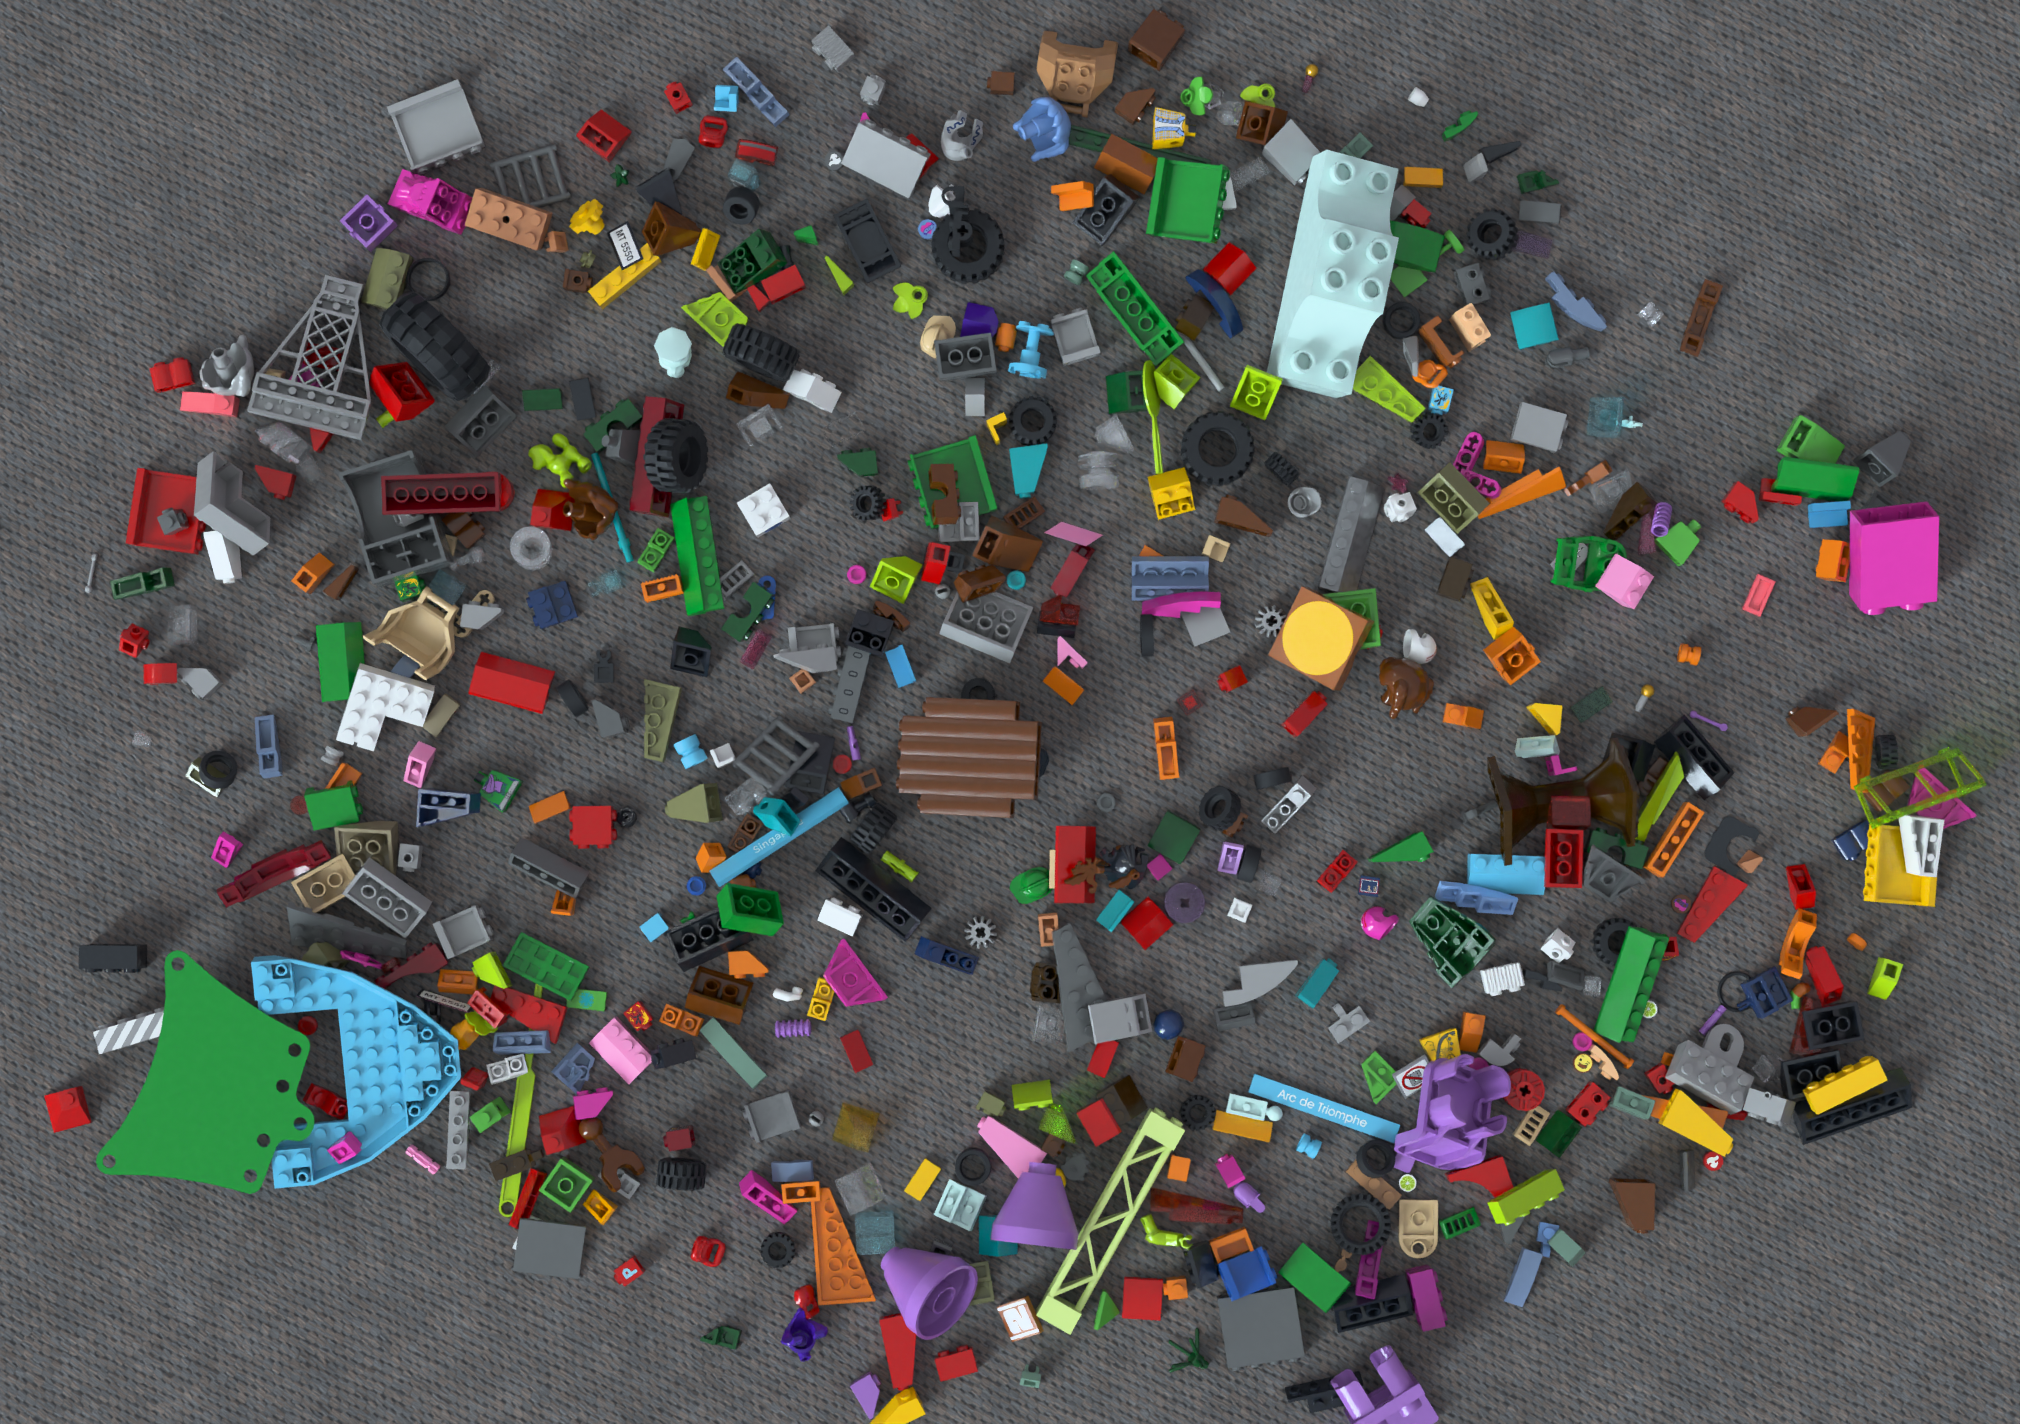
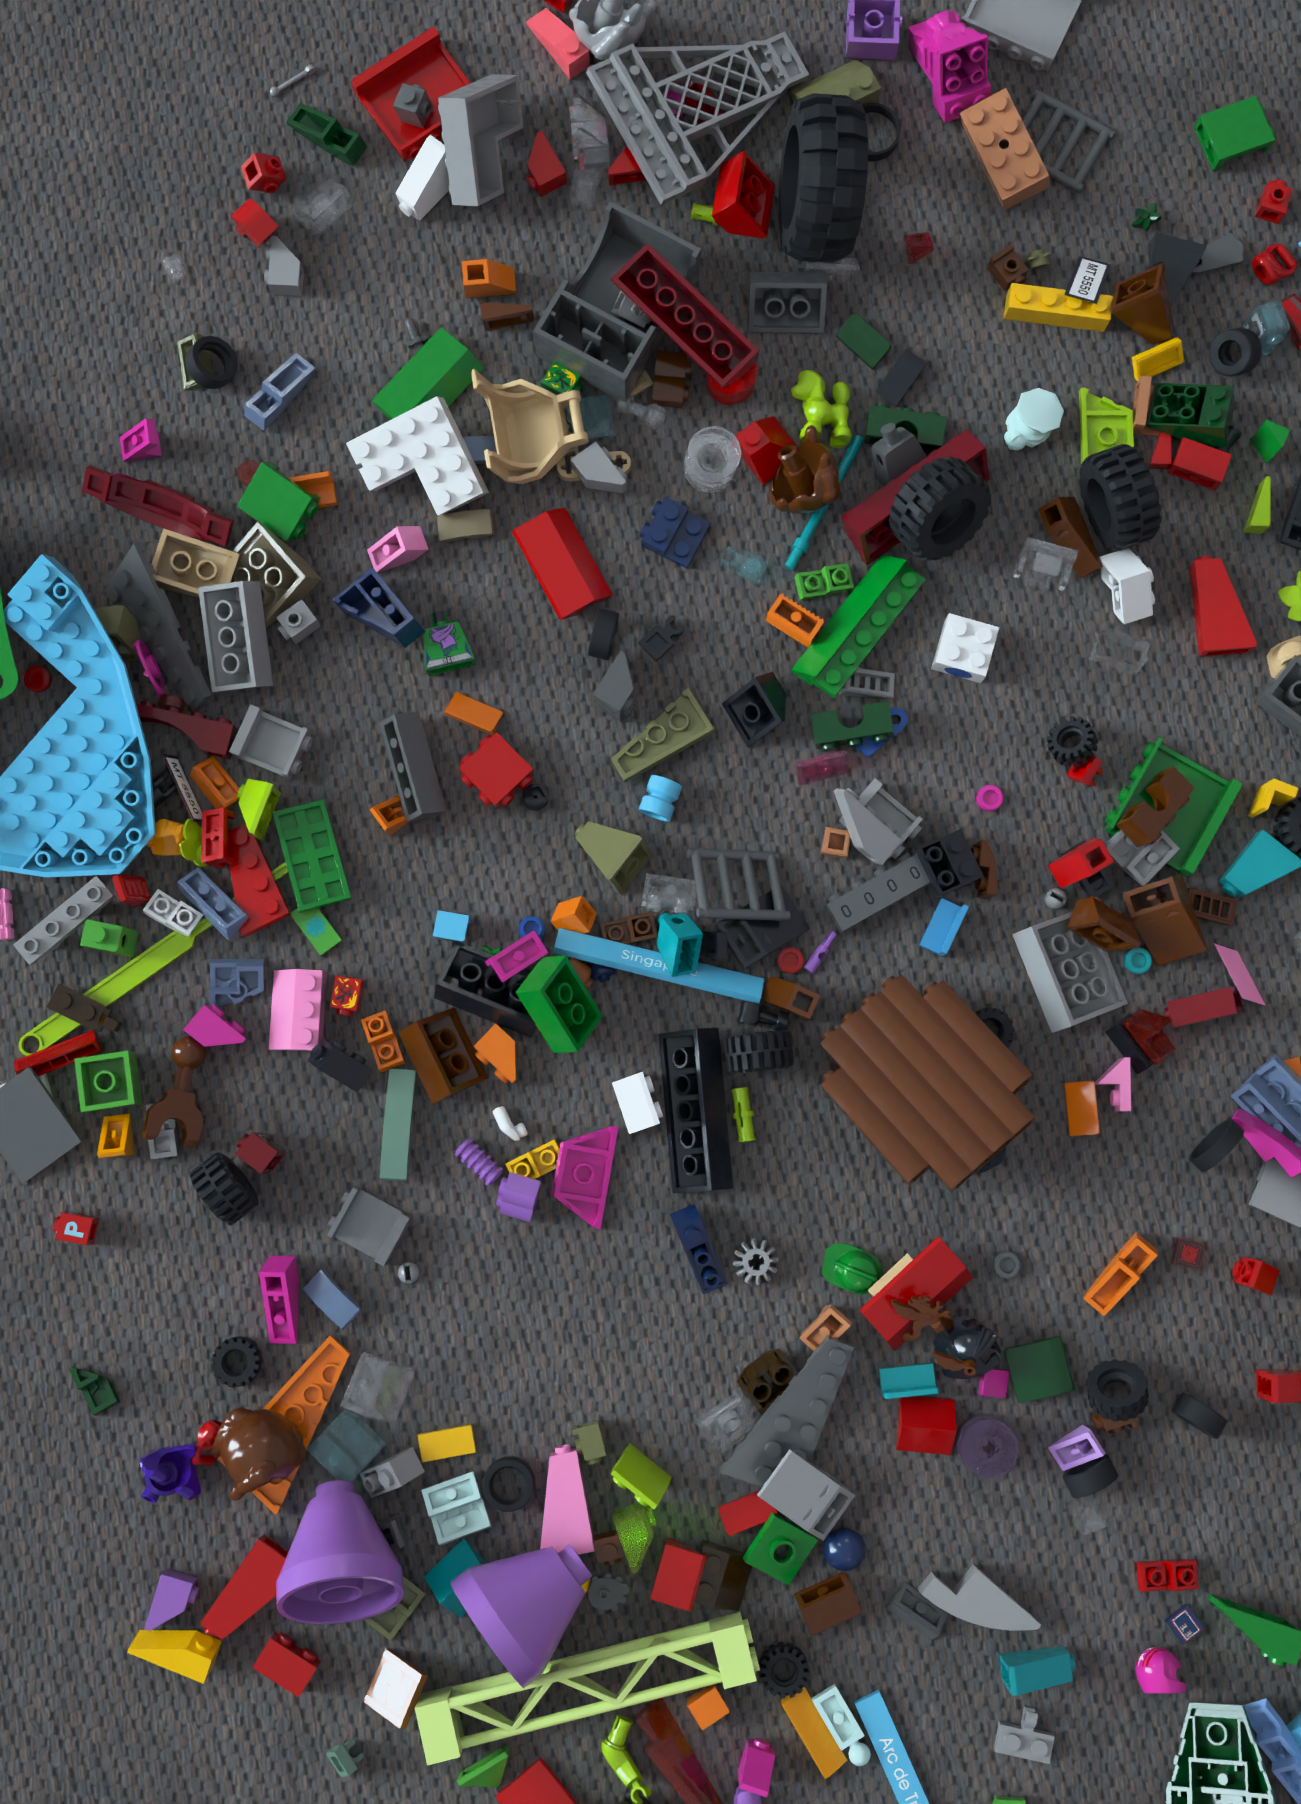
camera: 40 degrees right, 5 degrees down
light grey wheel [321,745,344,767] -> none
red slope [539,1106,587,1155] -> none
nougat tile [544,231,569,253] -> none
yellow plant [569,199,605,235] -> none
red slope [576,109,632,163] -> none
red piece [690,1236,726,1267] -> none
white panel [710,743,736,768] -> none
orange slope [781,1181,821,1204] -> none
clear yellow slope [832,1103,880,1152] -> none
dark green slope [837,448,879,477] -> none
red slope [840,1030,873,1073] -> none
lime slope [870,556,922,604] -> none
light grey slope [965,378,985,416] -> none
white tile [1227,898,1252,923] -> none
light grey slope [1261,775,1317,834] -> none
none -> reddish brown piece [210,1408,306,1501]
none -> light grey slope [359,1447,425,1498]
none -> dark pink panel [485,931,548,982]
none -> medium lavender brick [496,1172,541,1222]
none -> green piece [743,1512,818,1586]
none -> clear red slope [904,232,934,264]
none -> red slope [1189,556,1257,657]
none -> green panel [1194,96,1275,171]

